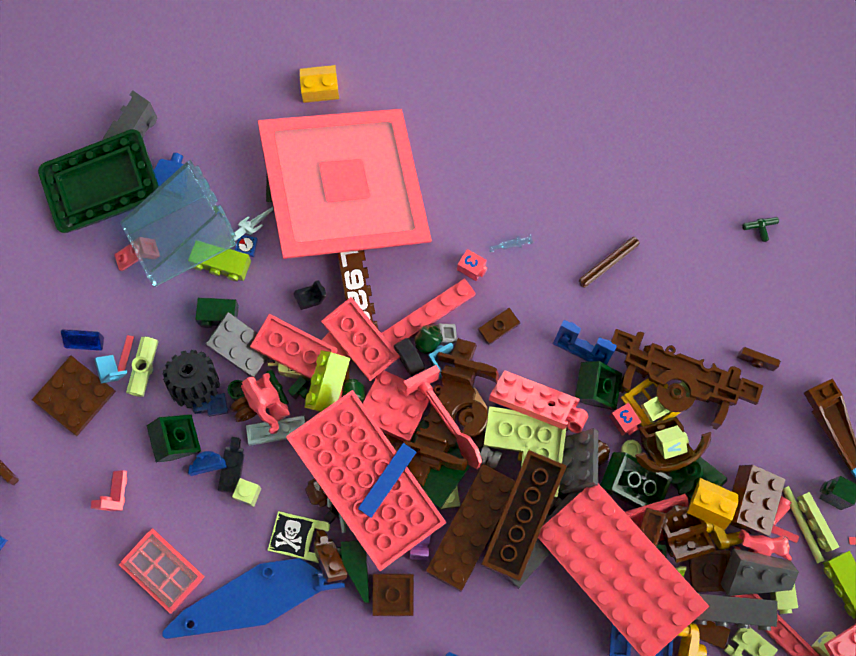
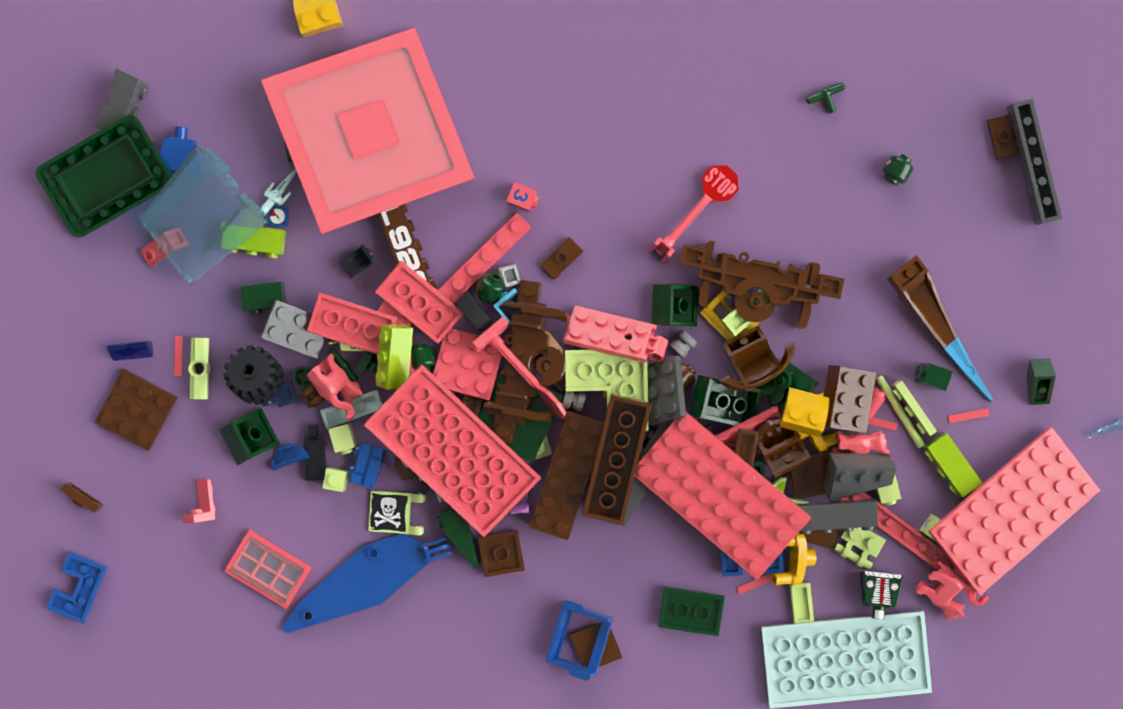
camera: 10 degrees left, 15 degrees up
medium azure bracket [94,355,127,383] -> none
reddish brown hinge [314,530,348,582] -> none
blue sticker [358,443,416,518] -> none
clear light blue piece [489,234,533,252] -> none
blue plate [553,320,617,365] -> none
reddish brown axle [579,237,640,288] -> none
coral brick [609,403,642,436] -> none
yellowish green tile [621,440,642,458] -> none
yellowish green brick [655,425,689,459] -> none
reddish brown plate [737,347,781,371] -> none
none -> yellowish green brick [328,423,357,455]
none -> blue brick [348,442,386,489]
none -> coral piece [648,165,739,263]
none -> light grey wheel [669,330,698,358]
none -> dark green head [883,154,914,185]

